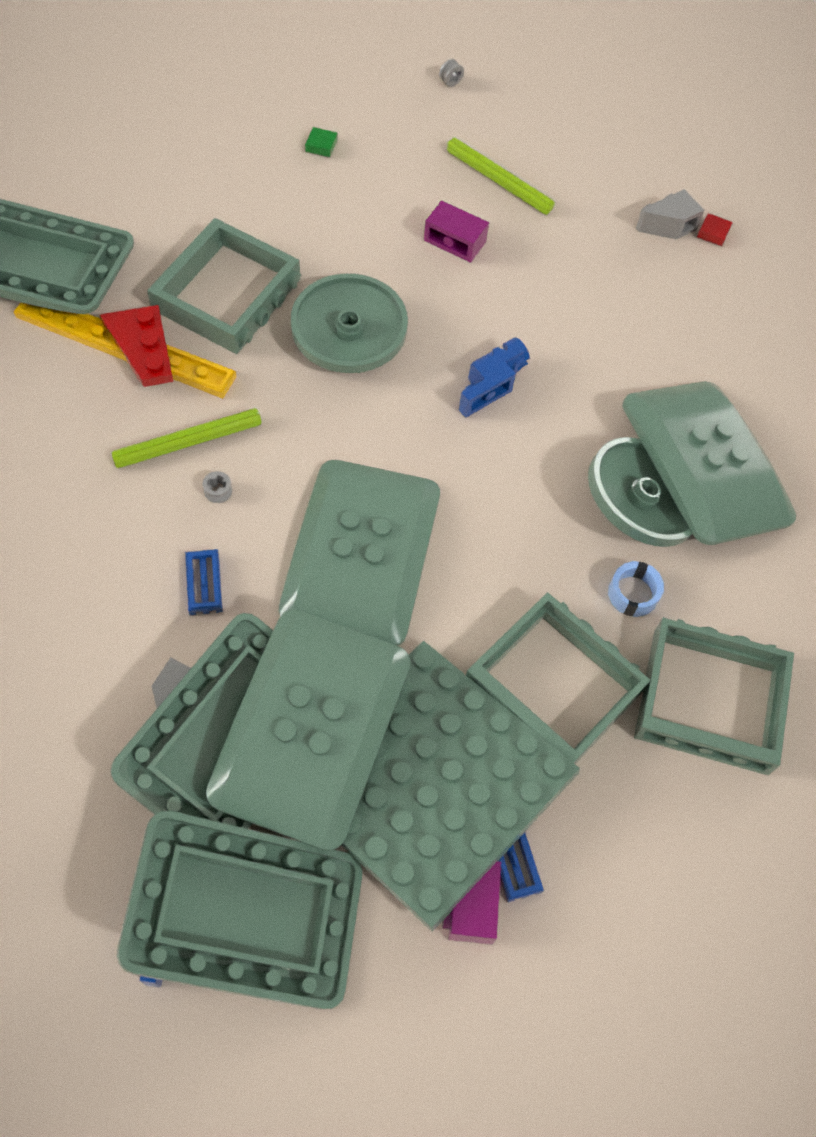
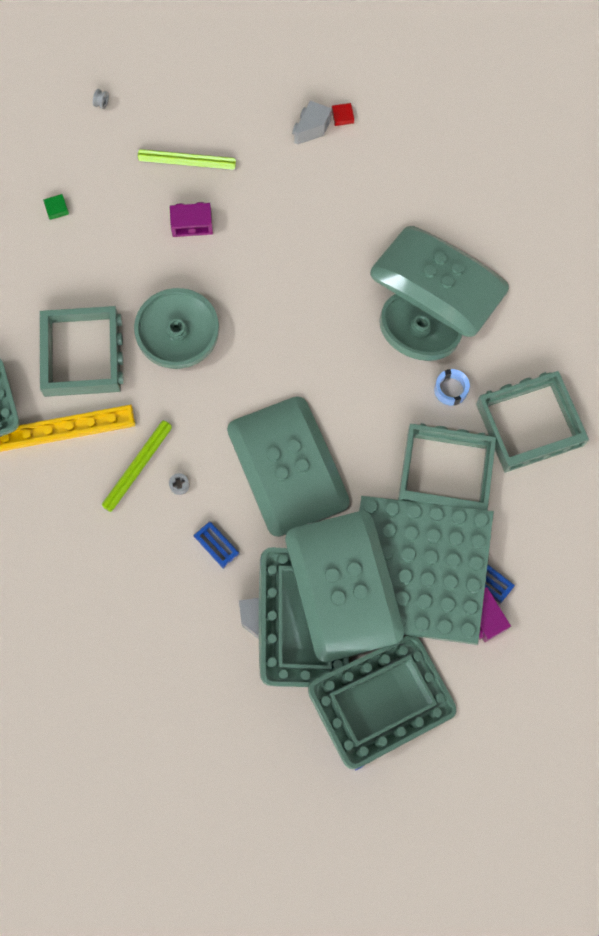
camera: 30 degrees left, 10 degrees up
red wing [99,305,174,387] -> none
blue plate [459,337,530,418] -> none

